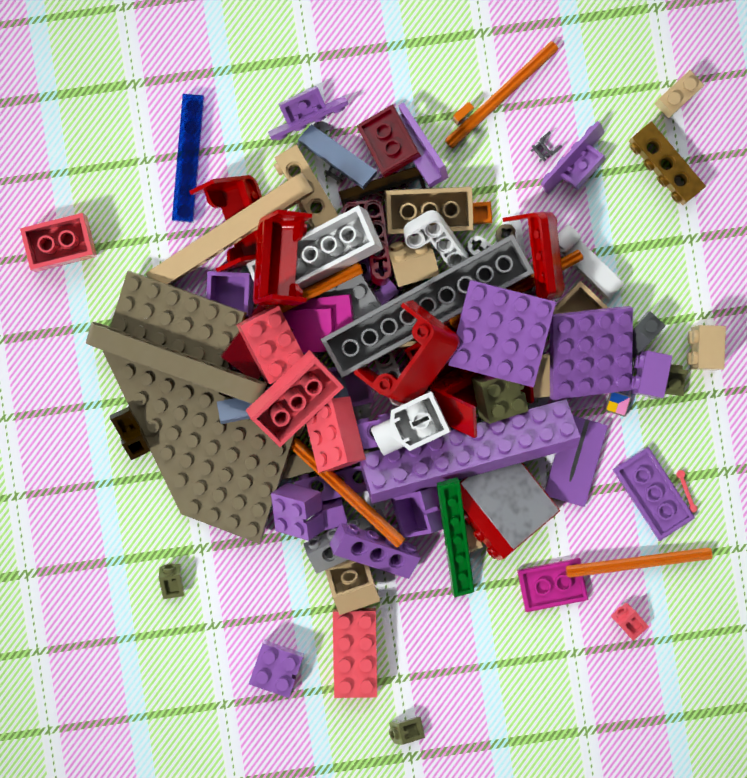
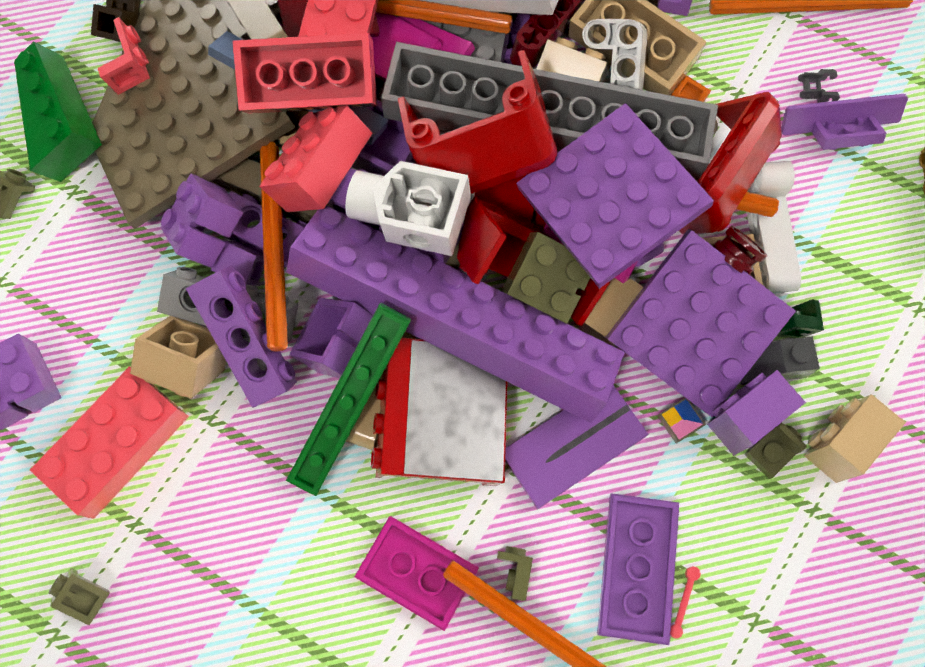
camera: 40 degrees right, 15 degrees down
none -> green wedge [14,41,102,182]
none -> coral bracket [98,17,150,95]
none -> olive bracket [497,546,533,601]
none -> dark red wheel [713,226,767,275]
none -> dark green bracket [777,299,824,339]

